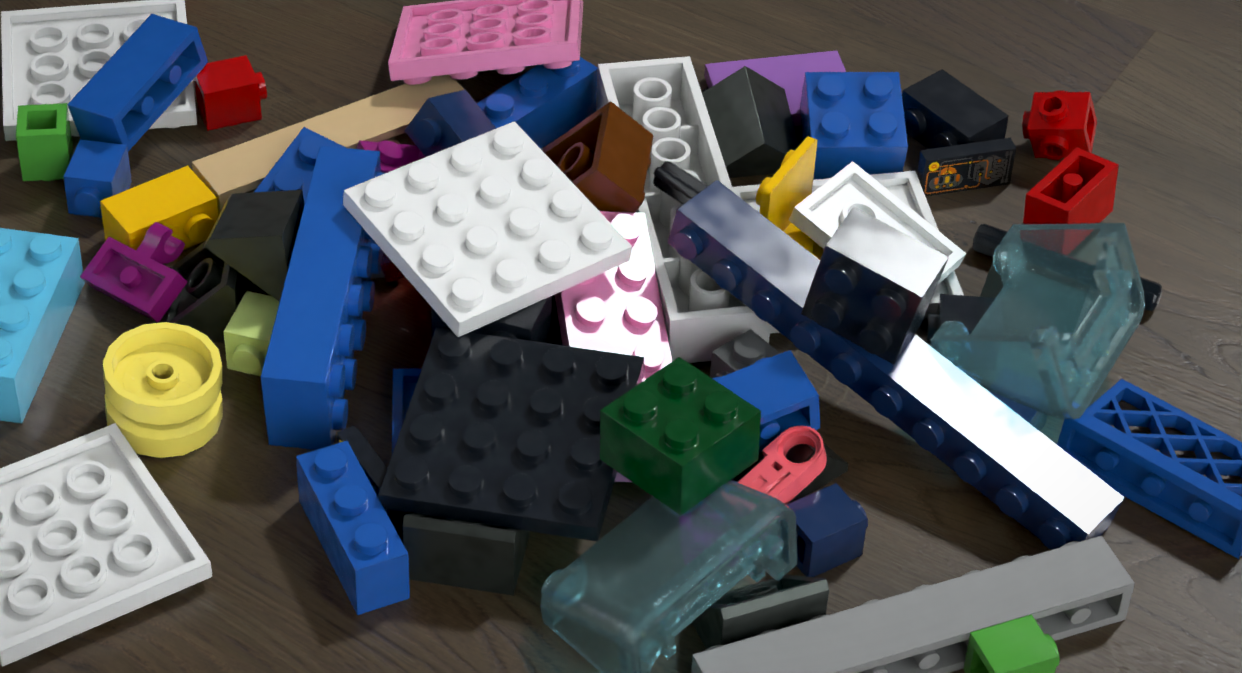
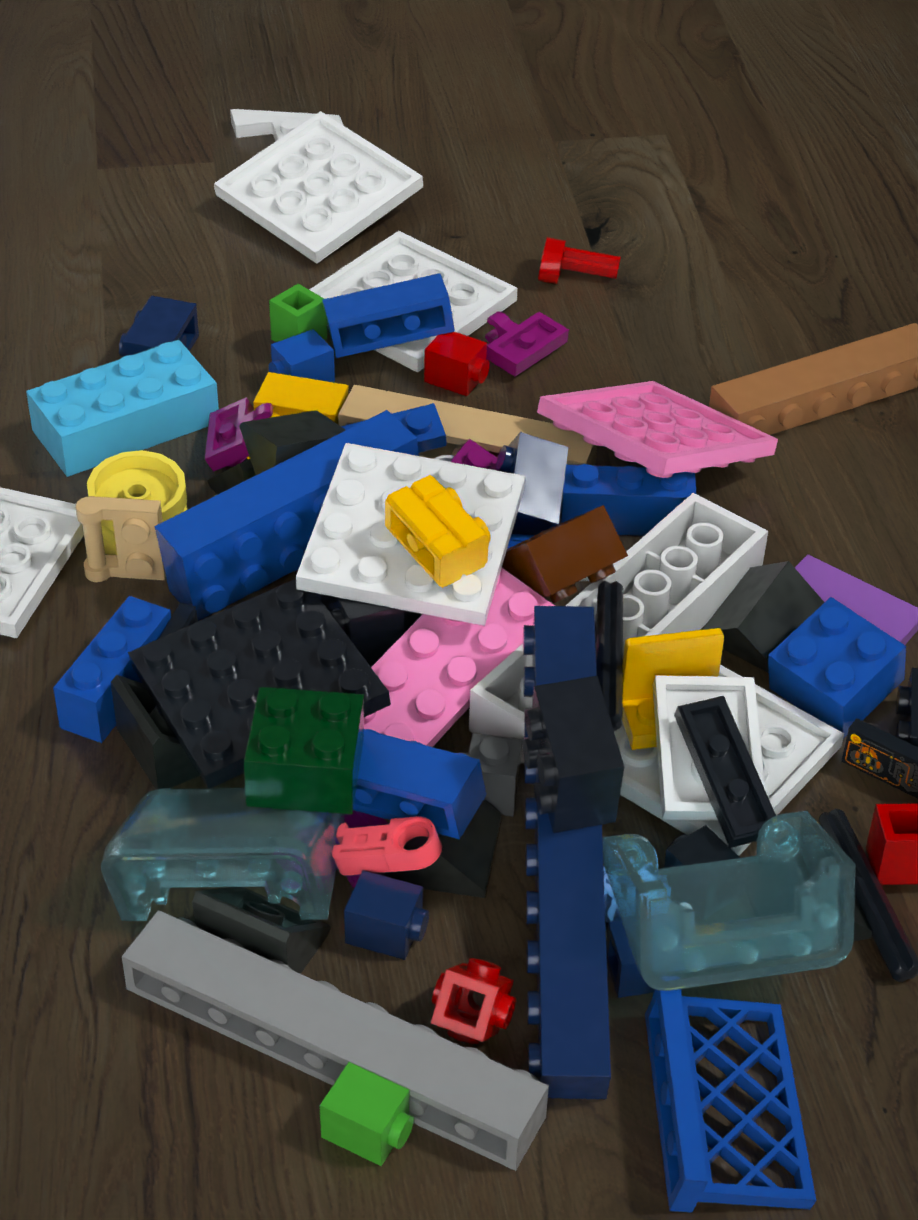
camera: 50 degrees right, 0 degrees up
none -> tan plate [76,496,166,582]
none -> yellow brick [385,475,491,588]
none -> red brick [431,958,516,1044]
none -> magenta plate [485,311,569,377]
none -> black tile [674,696,781,848]

